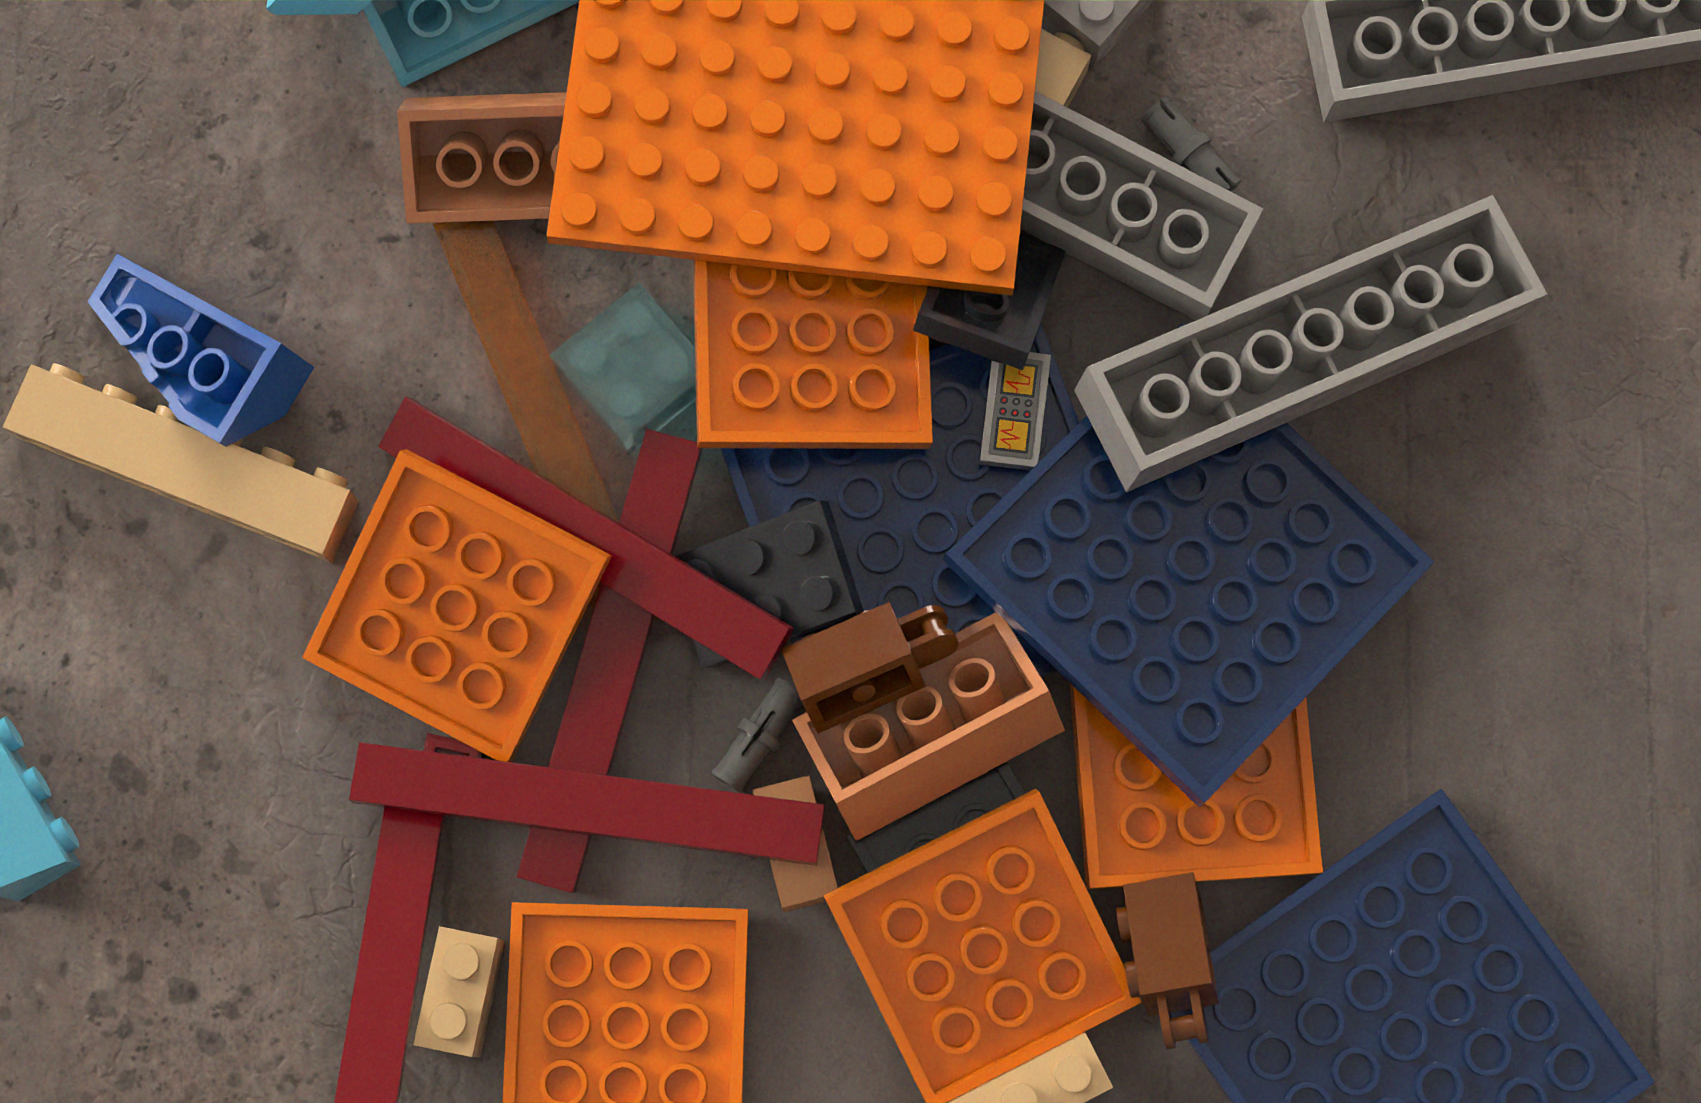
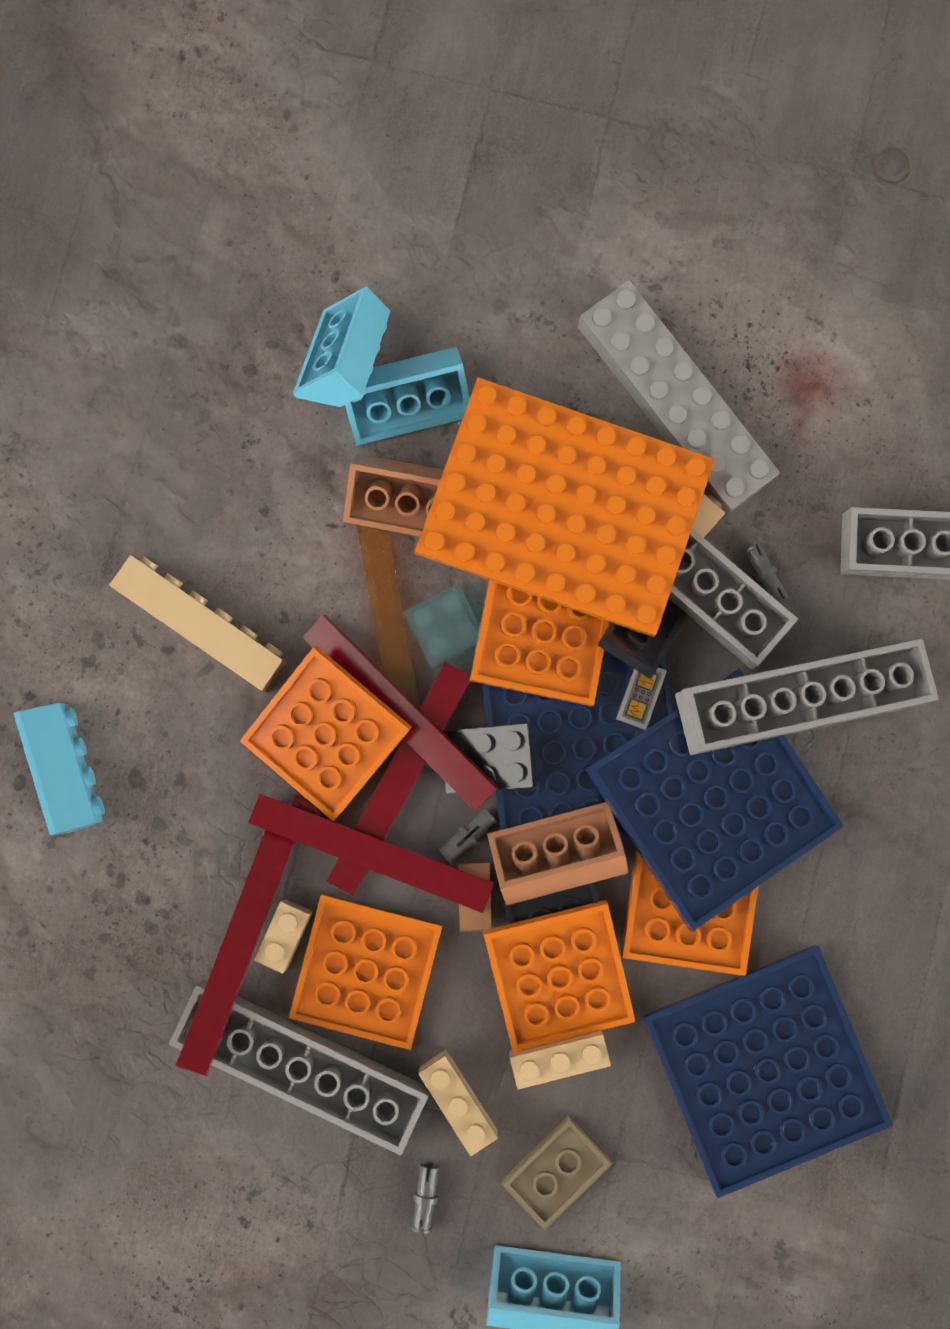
camera: 15 degrees right, 5 degrees up
blue wedge [87,254,315,447] -> none
reddish brown brick [781,602,959,734] -> none
reddish brown brick [1116,872,1219,1050] -> none

